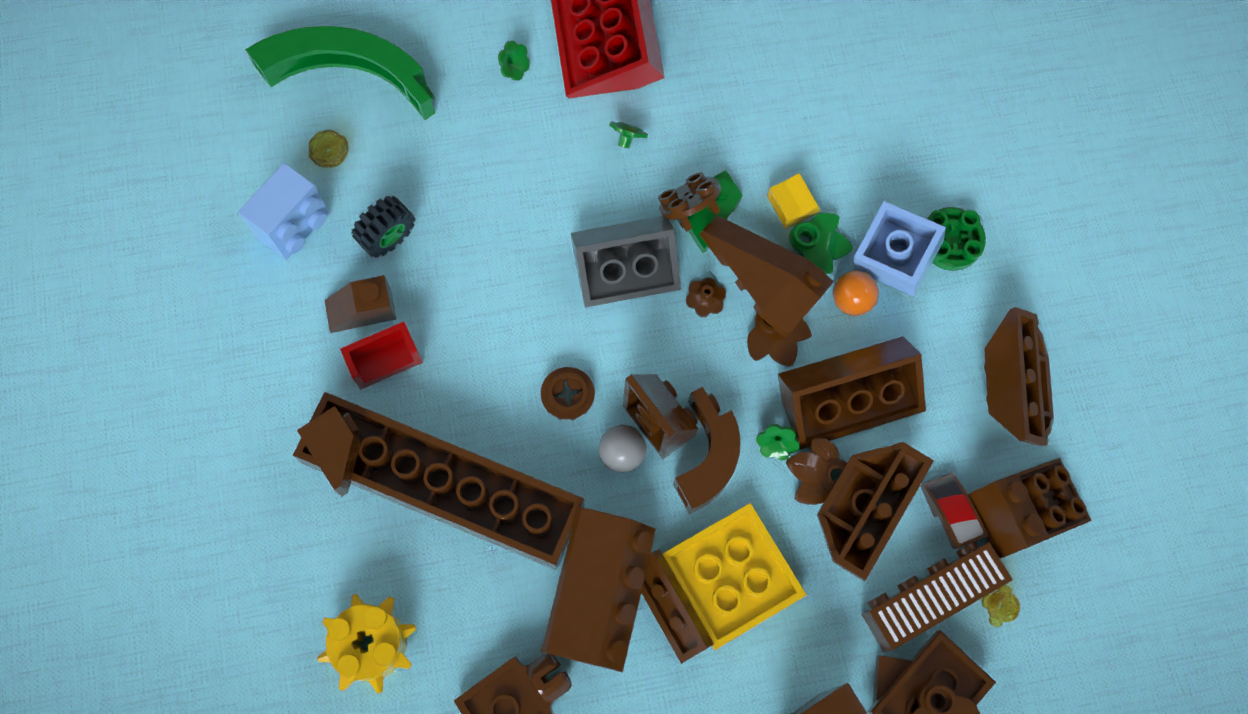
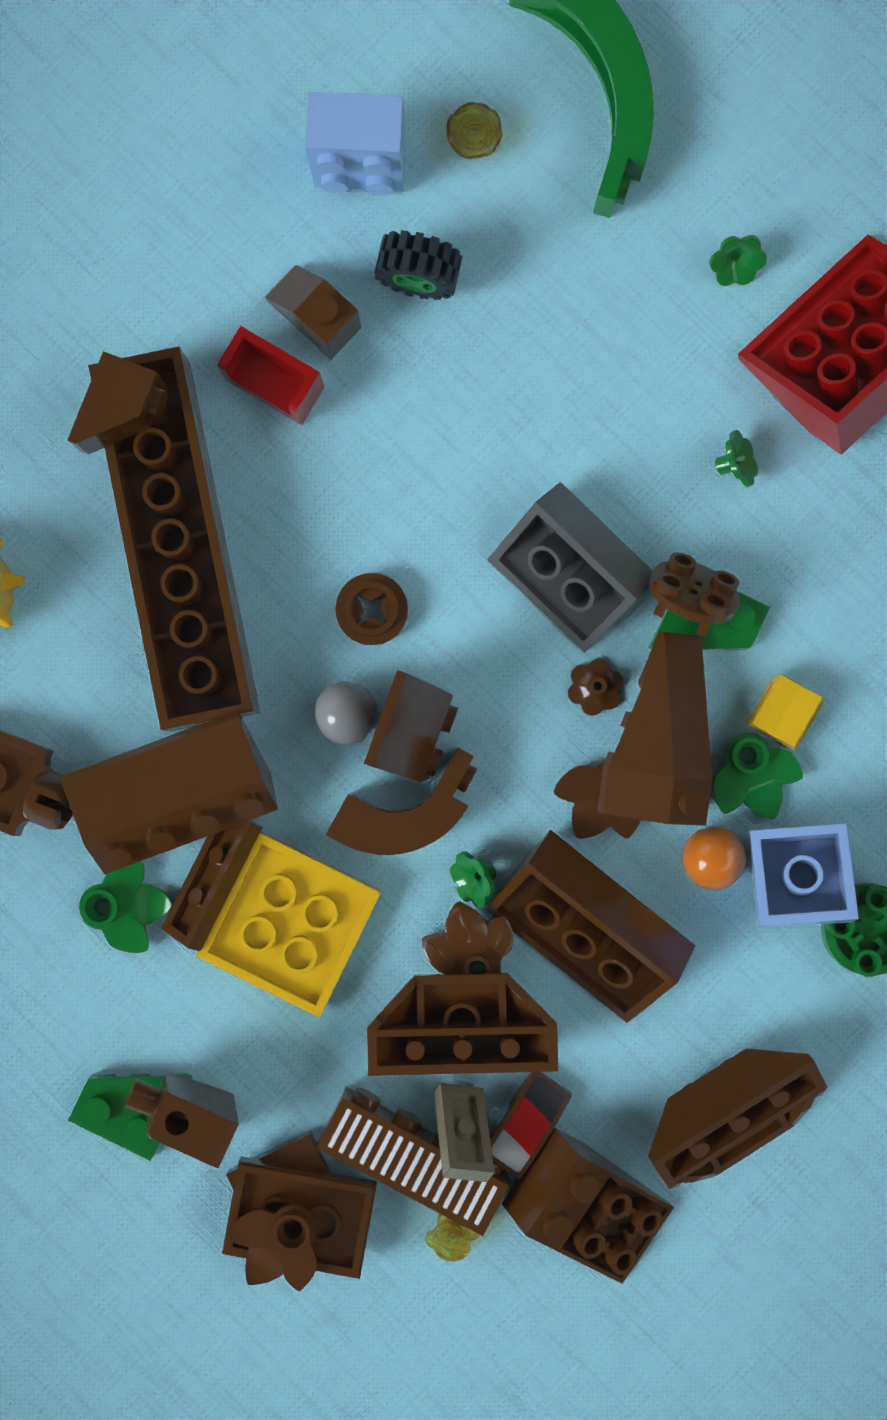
camera: 65 degrees right, 15 degrees up
none -> green plate [79,862,172,953]
none -> dark tan plate [434,1083,495,1182]

